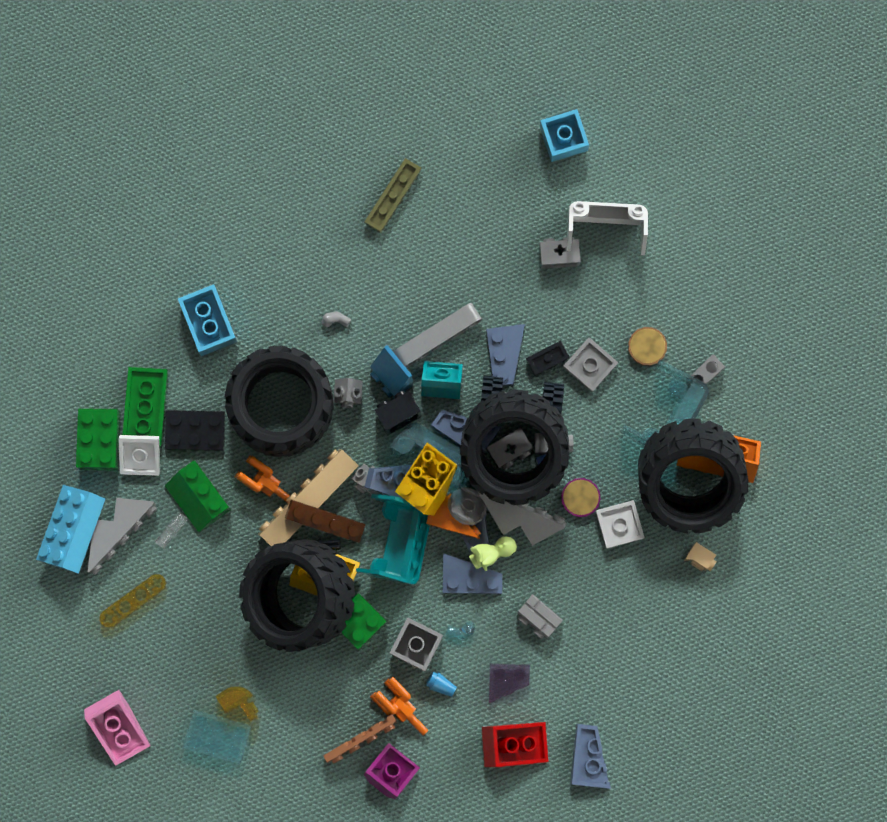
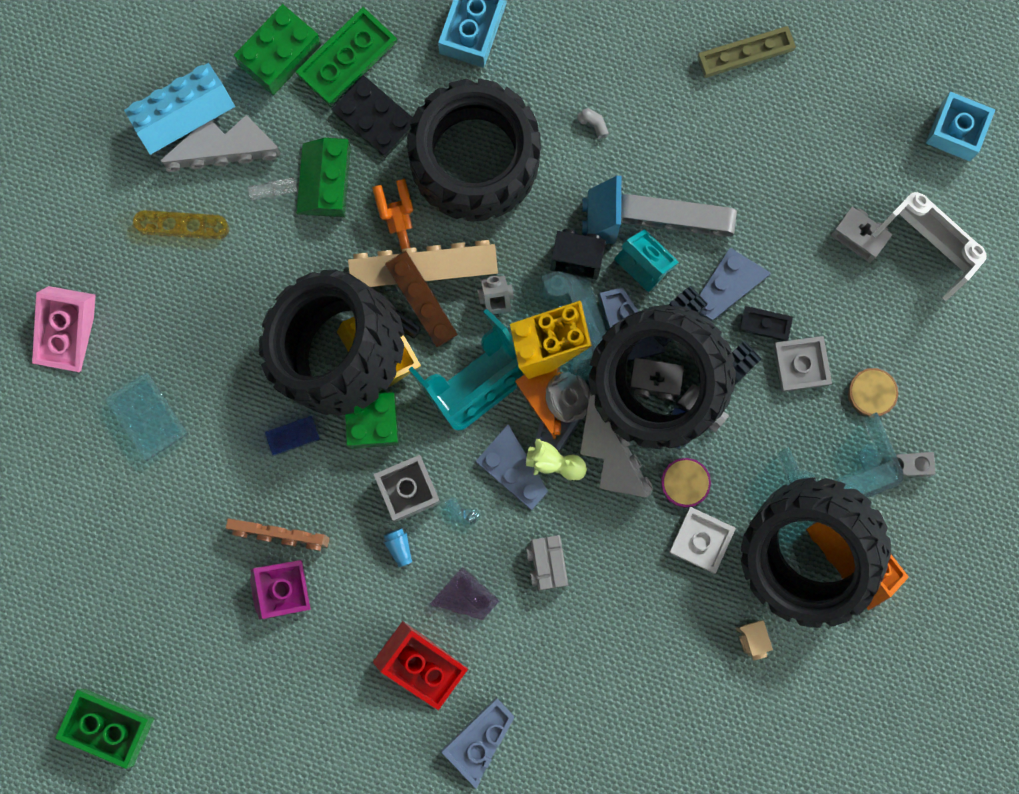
camera: 35 degrees right, 0 degrees up
white plate [119,435,160,476] -> none
clear yellow brick [215,686,259,722] -> none
light grey brick [334,378,363,408] -> none
sand blue wing [364,464,412,499] -> none
orange plant [370,677,428,736] -> none
none -> clear blue plate [265,416,321,456]

